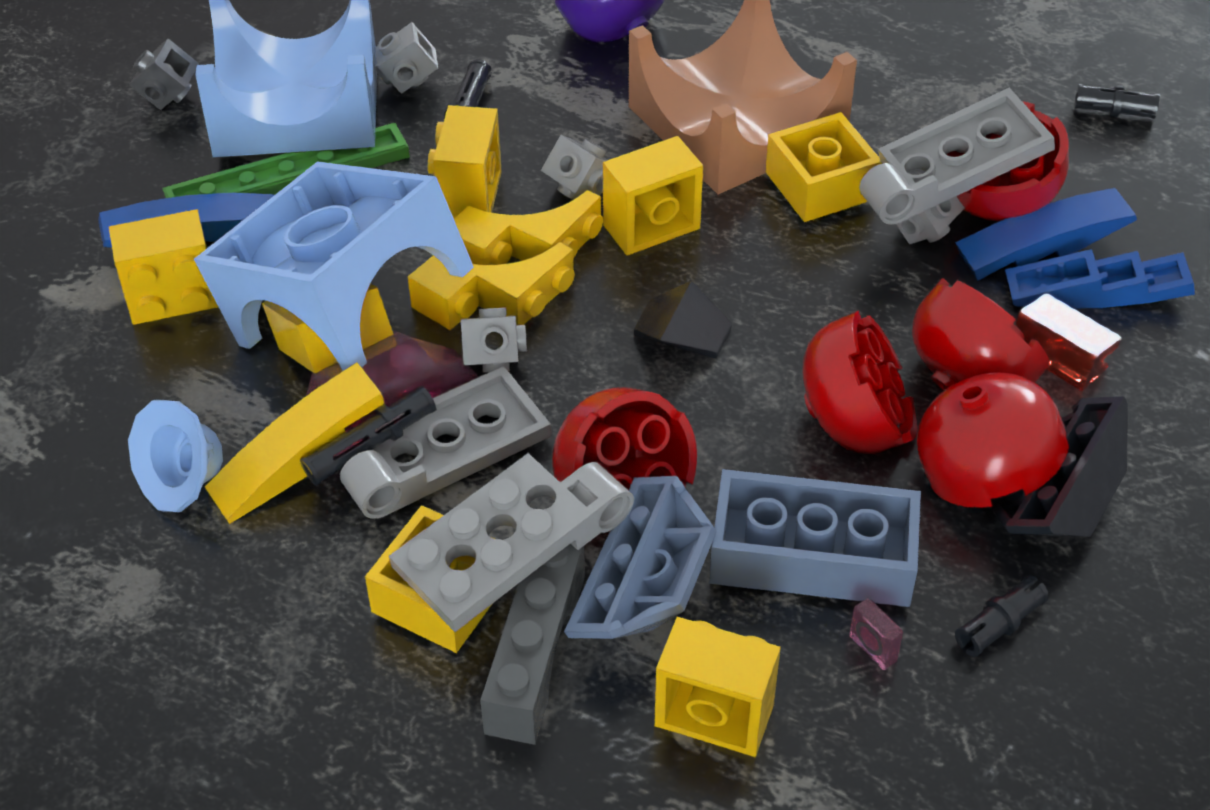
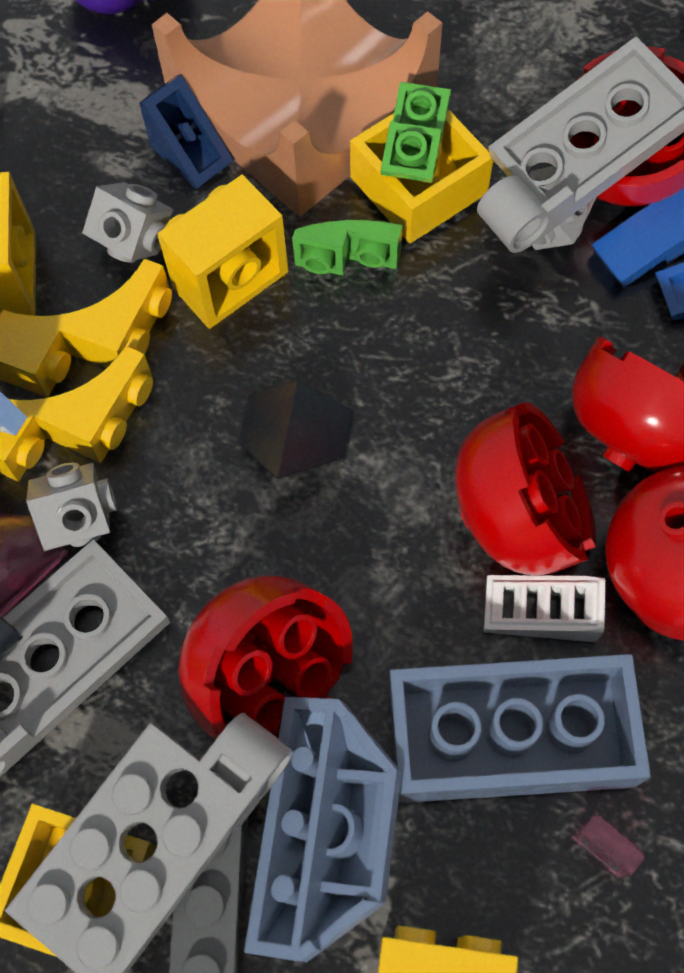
camera: 10 degrees left, 20 degrees up
none -> dark blue slope [139,74,234,188]
none -> bright green slope [292,220,403,276]
none -> bright green slope [380,82,451,183]
none -> white slope [483,575,605,643]

